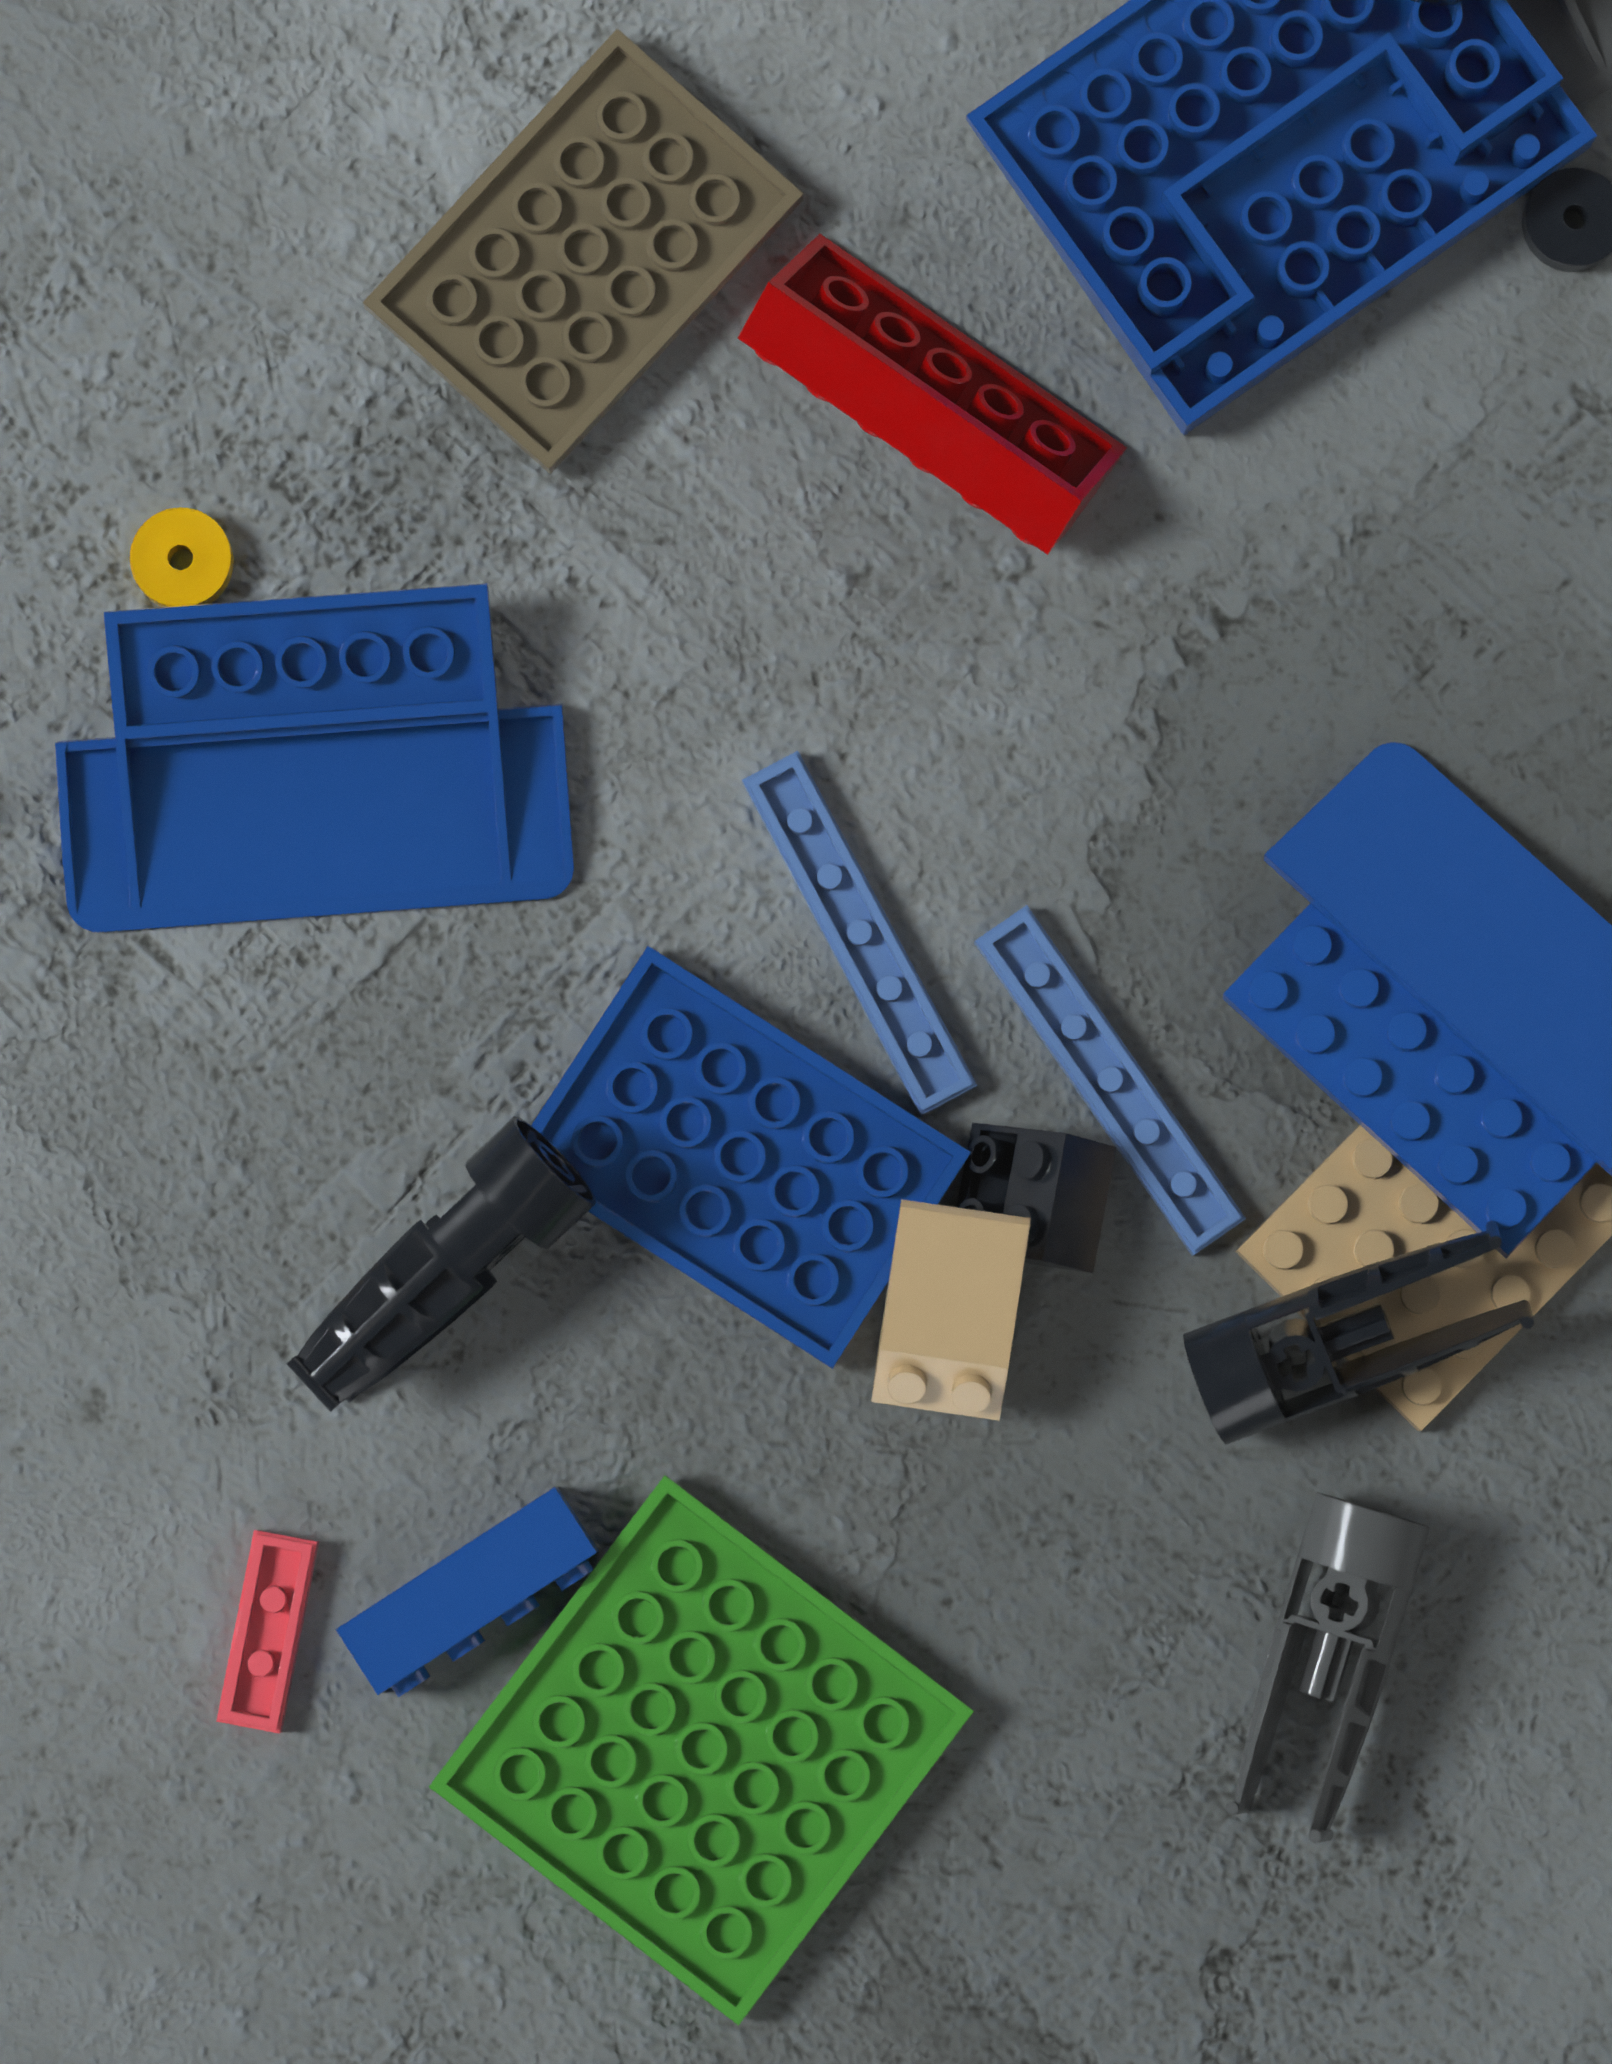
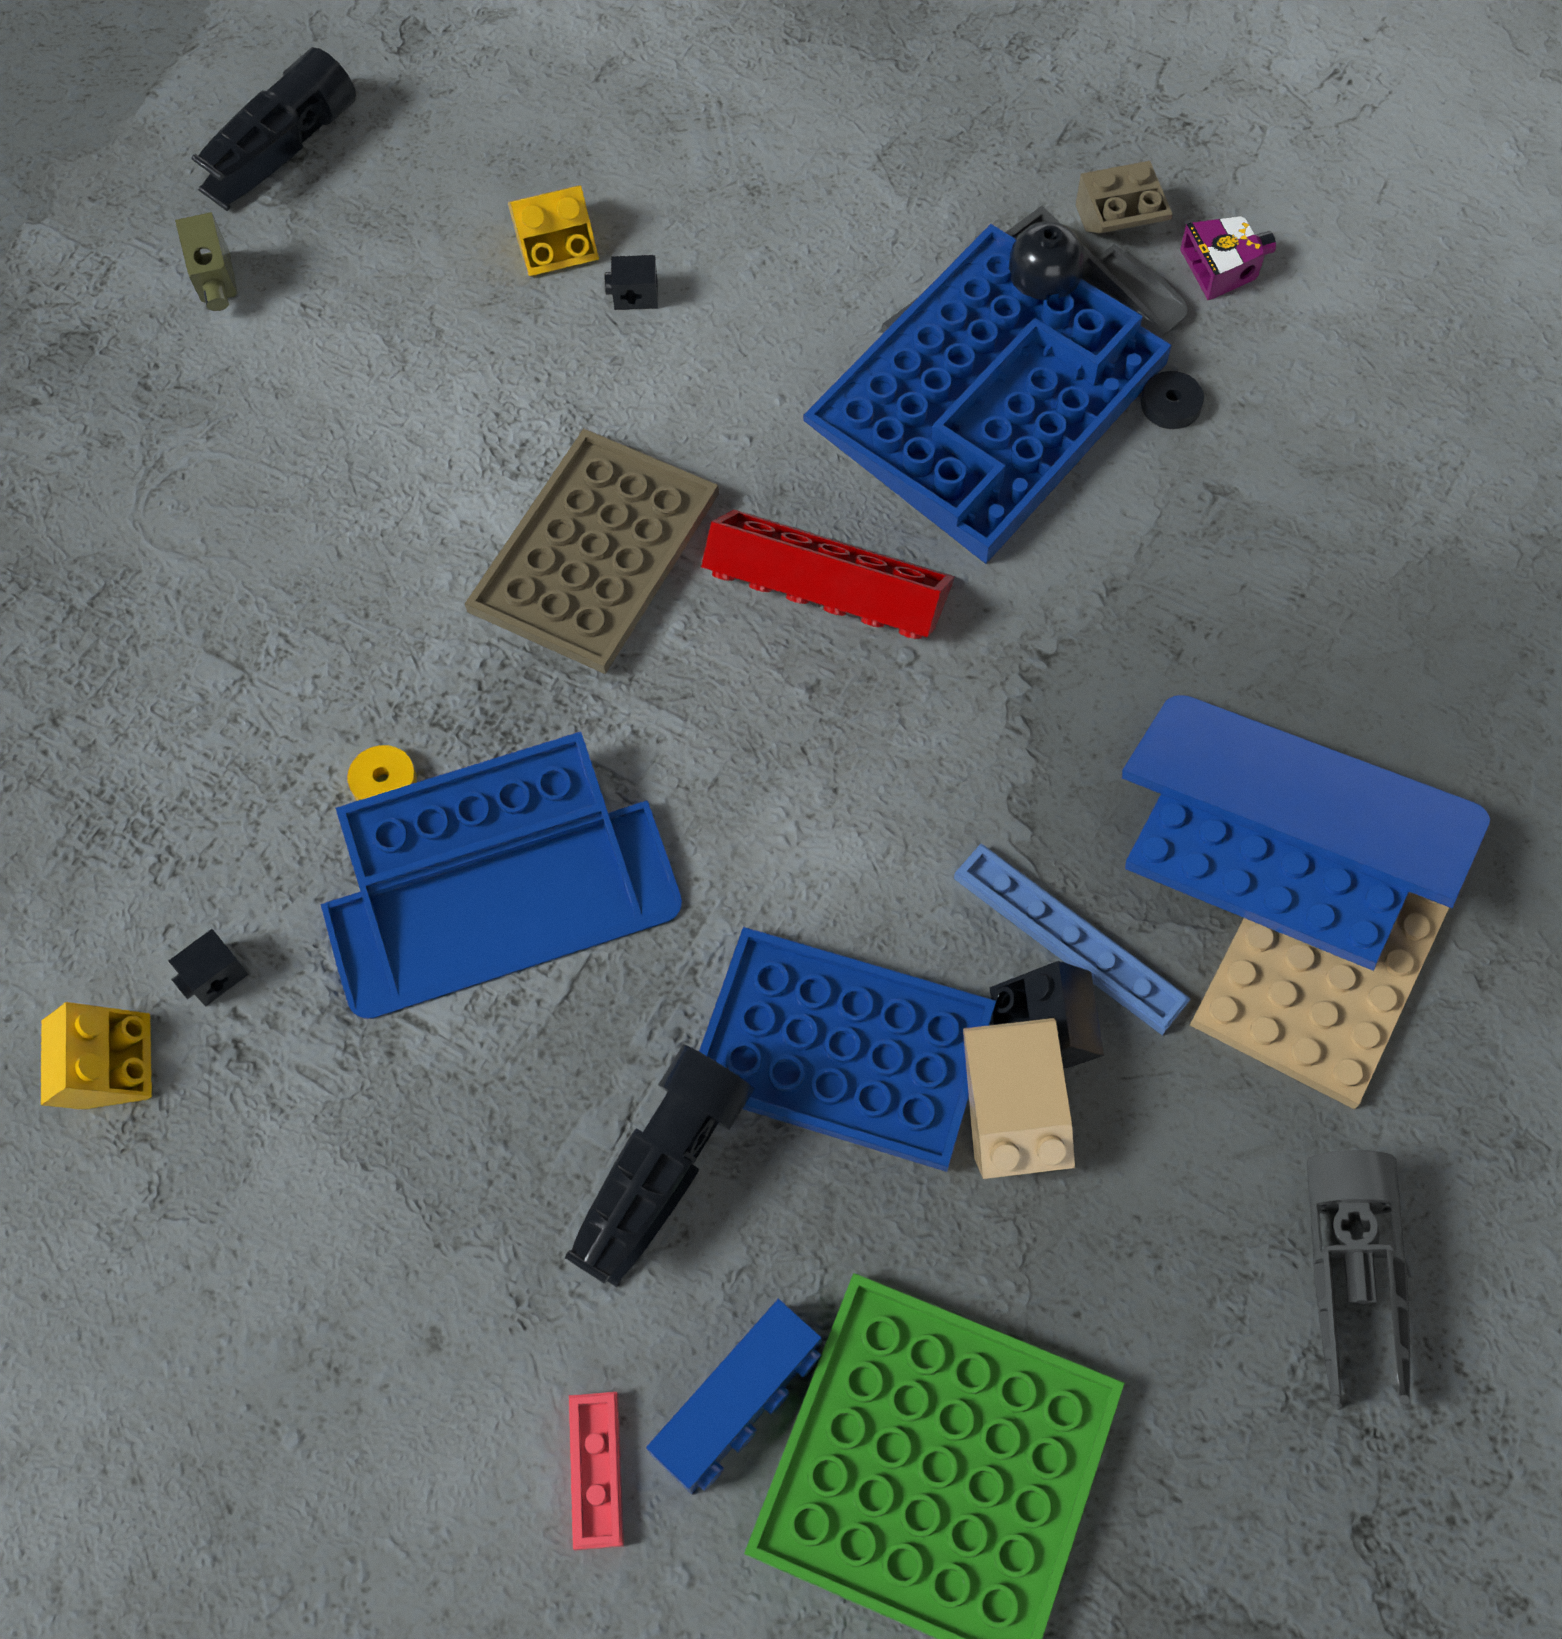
camera: 10 degrees left, 20 degrees down
medium blue tile [742,751,977,1117] -> none
black piece [1183,1221,1534,1445] -> none

